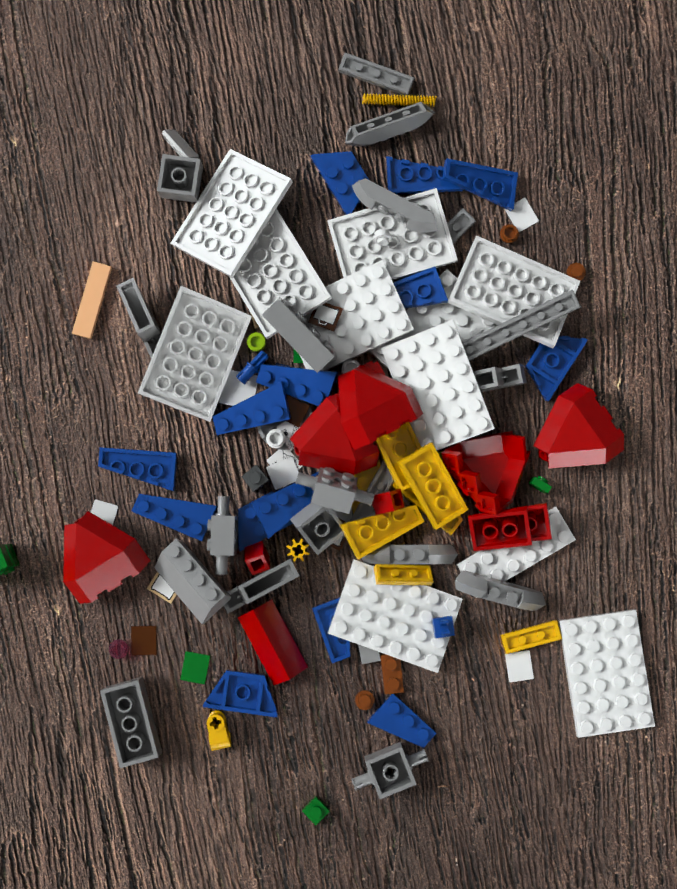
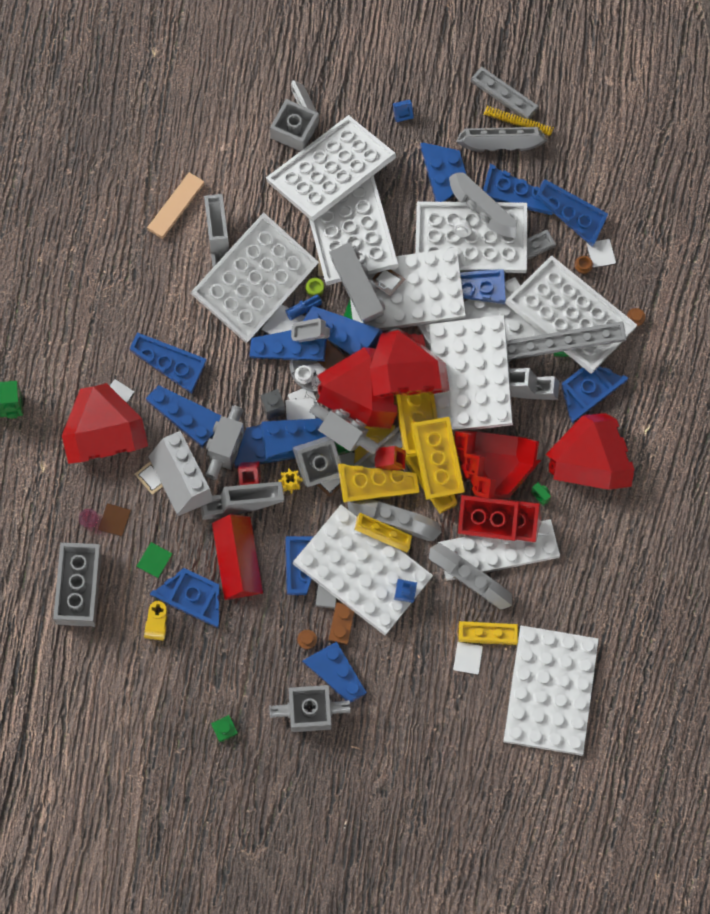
camera: 15 degrees right, 15 degrees down
none -> light grey piece [291,318,330,342]
none -> blue tile [393,99,414,122]

